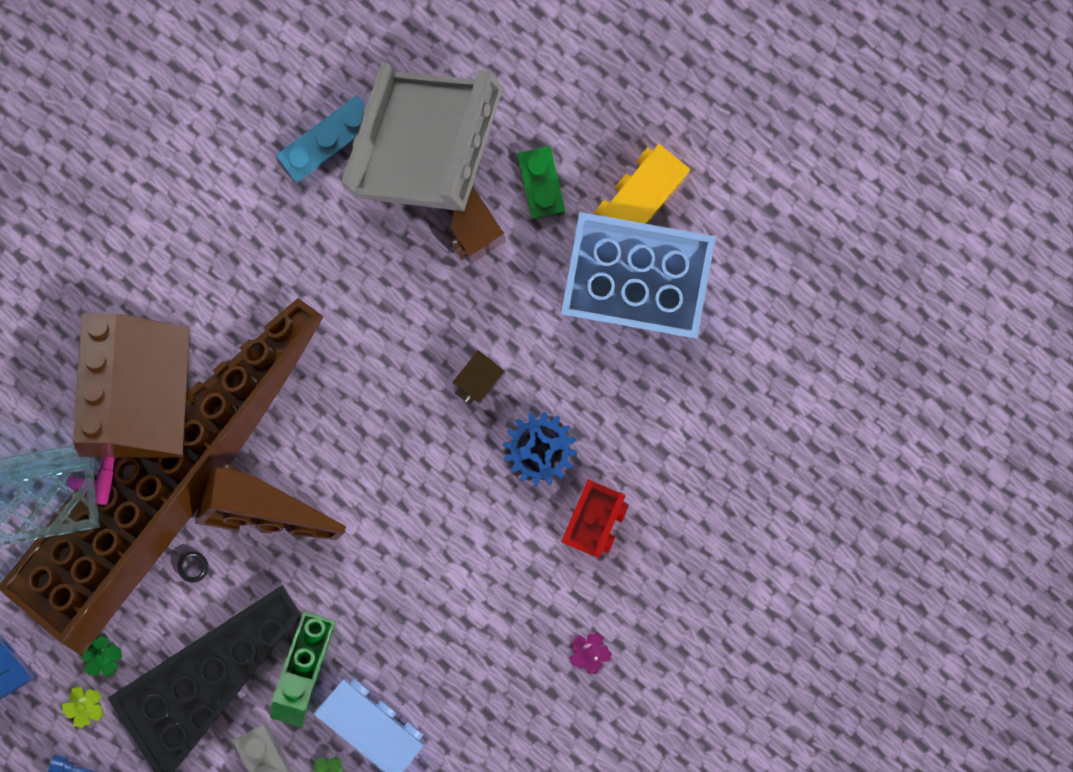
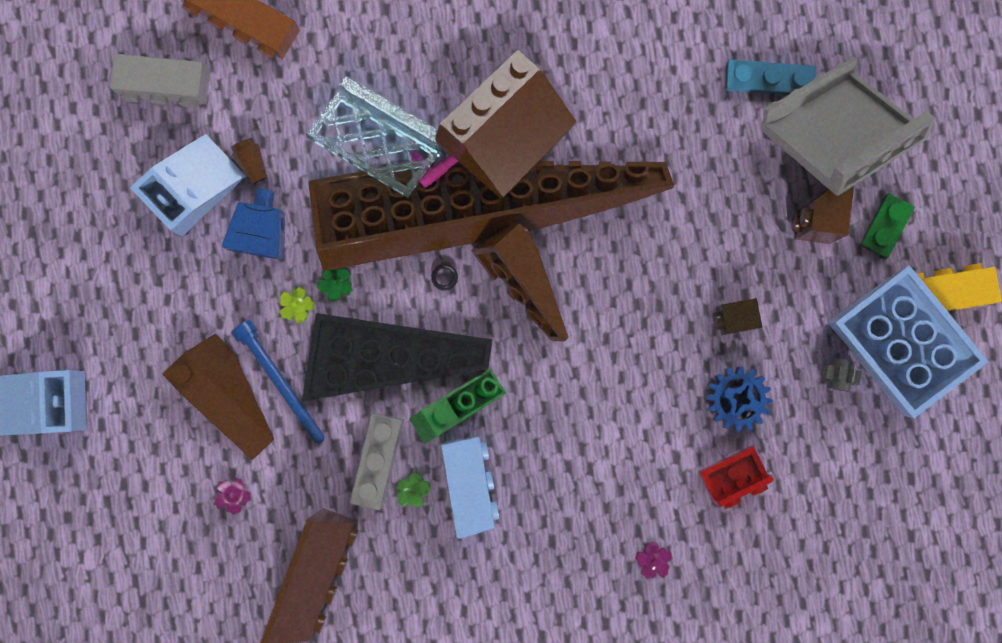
camera: 40 degrees right, 0 degrees up
none -> dark grey gear [821,358,862,392]

